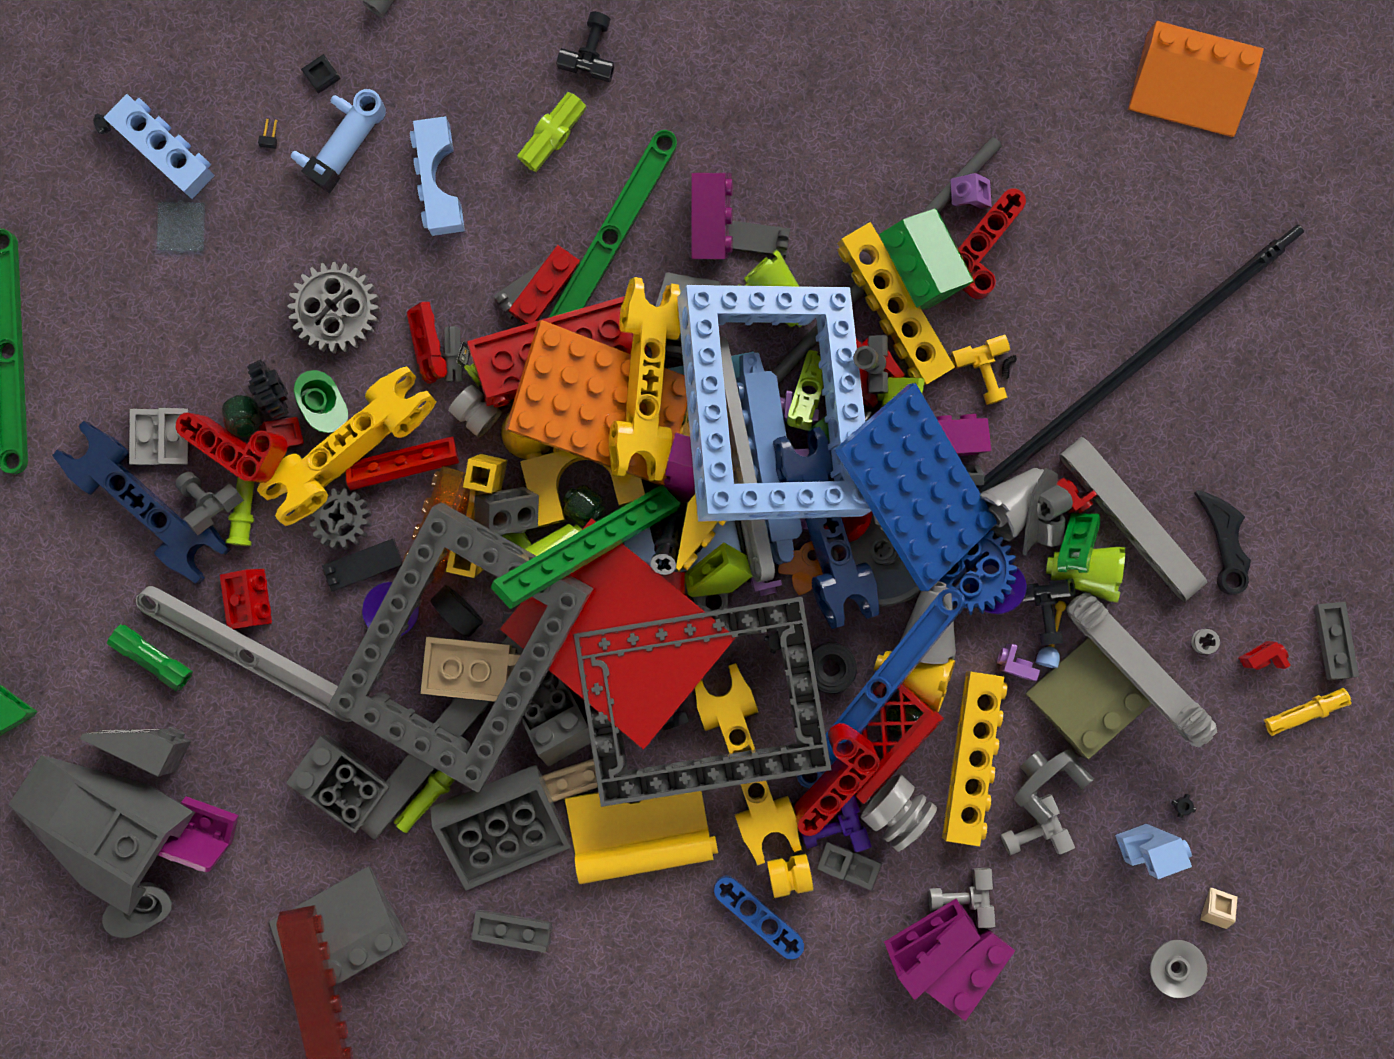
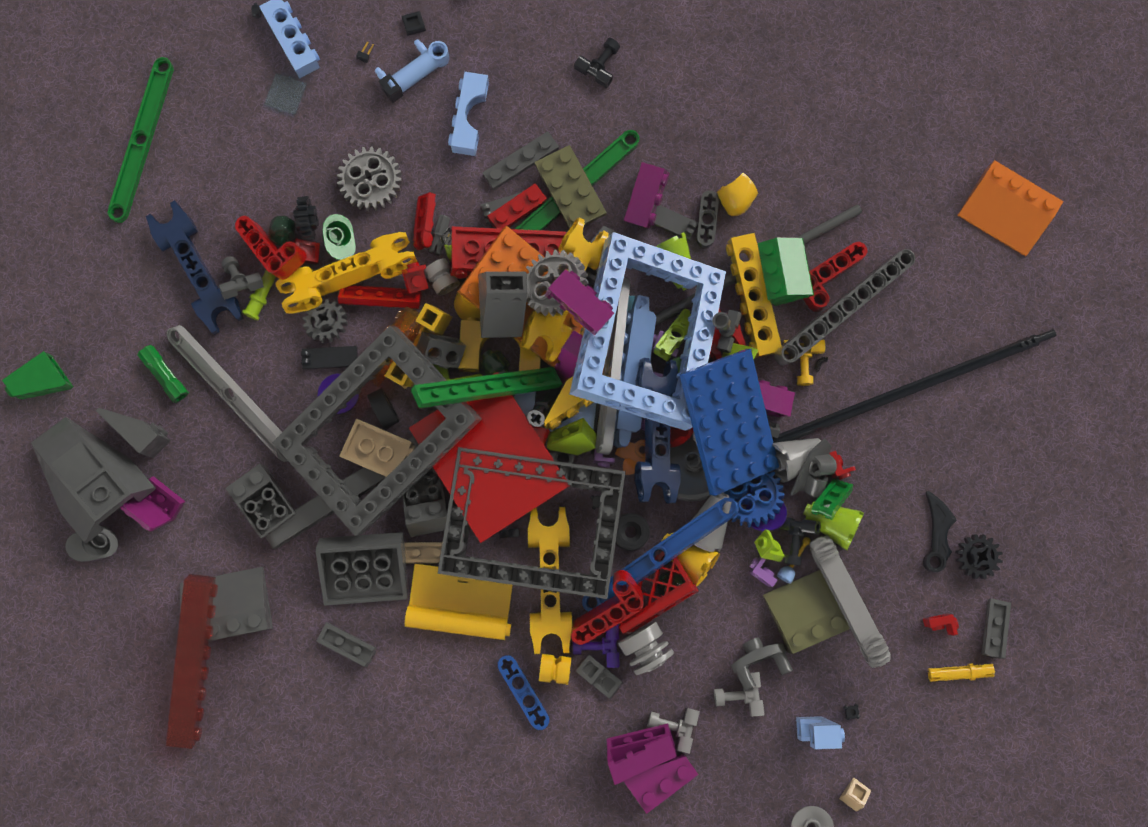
camera: 20 degrees right, 5 degrees down
light grey slope [129,408,188,466] -> none
red bracket [220,569,272,630] -> none
lime pin [394,770,455,833] -> none
lime piece [517,92,587,172] -> none
yellow brick [942,671,1007,846] -> none
medium lavender bracket [951,173,992,209] -> none
light grey beam [1059,437,1207,602] -> none
light grey bush [1191,629,1220,654] -> none
none -> red bracket [401,262,429,294]
none -> dark grey slope [478,272,527,338]
none -> dark grey plate [482,131,559,191]
none -> light grey gear [526,249,588,317]
none -> olive plate [535,145,607,229]
none -> magenta wedge [545,269,614,335]
none -> dark grey beam [696,190,719,248]
none -> yellow piece [717,173,758,216]
none -> lime bracket [754,529,785,562]
none -> dark grey beam [774,249,915,366]
none -> black gear [955,534,1003,579]

